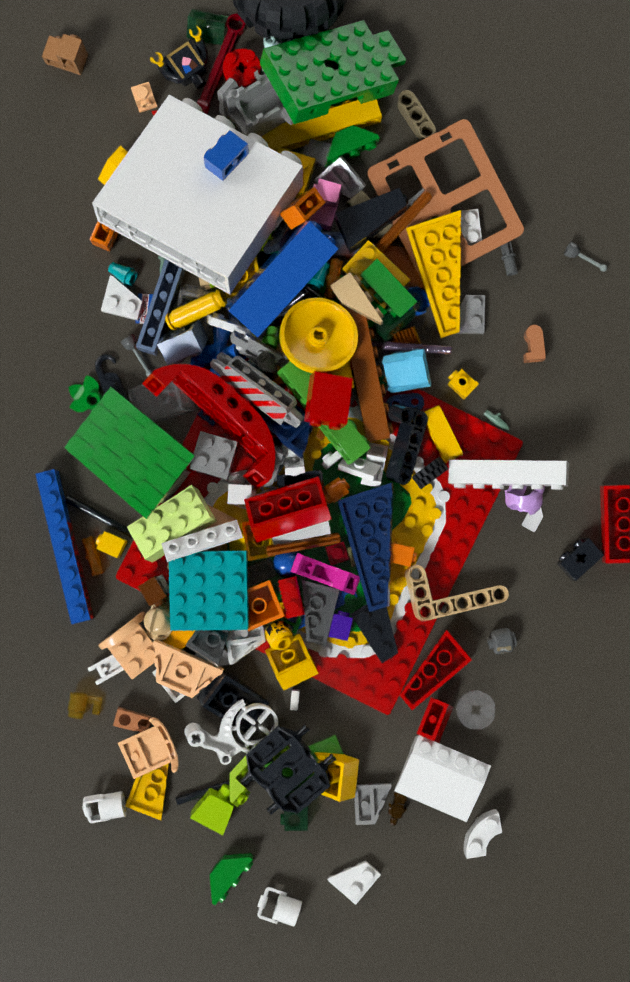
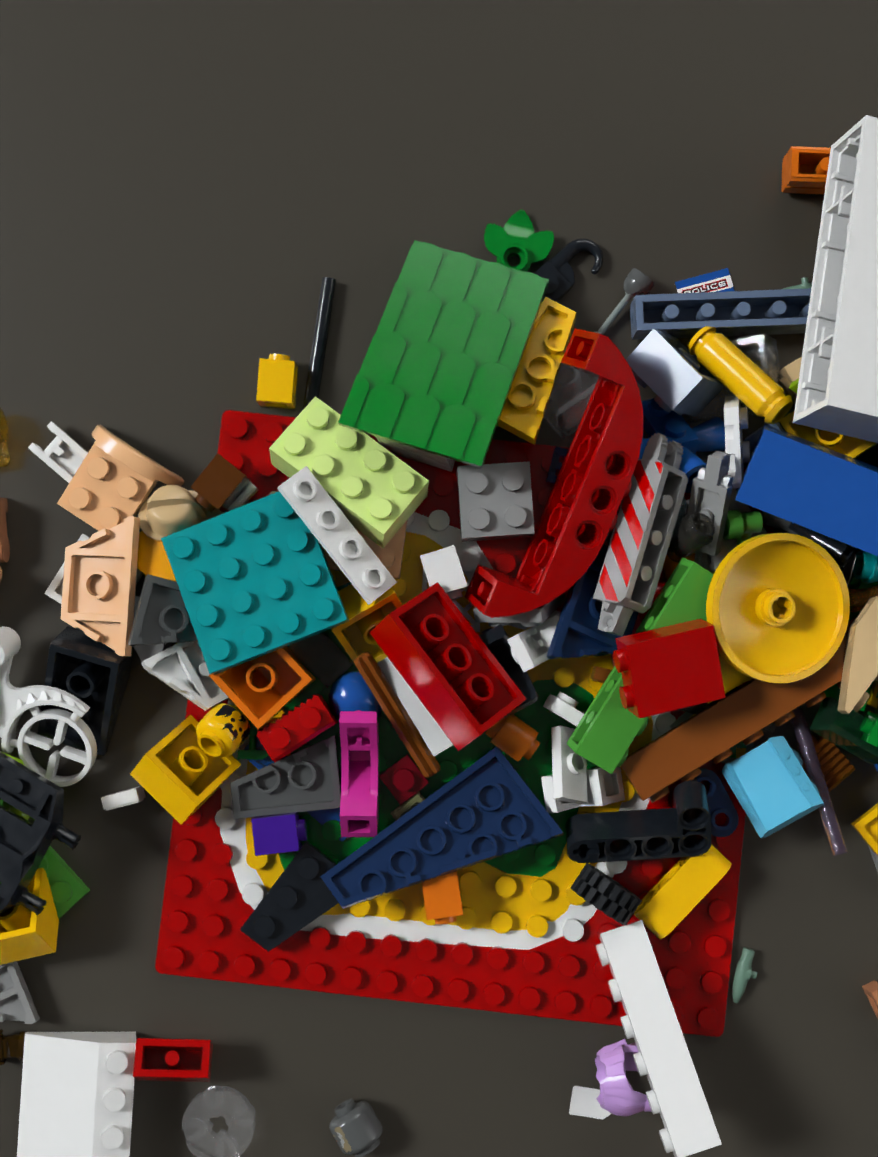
camera: 70 degrees right, 0 degrees up
blue brick [35,469,94,624] -> none
clear orange pin [81,536,105,576] -> none
white wing [101,276,143,321] -> none
teal cone [108,262,138,286] -> none
red wedge [400,630,472,710] -> none
tan beam [405,565,509,621] -> none
yellow brick [447,369,479,400] -> none
none -> yellow wing [497,297,576,445]

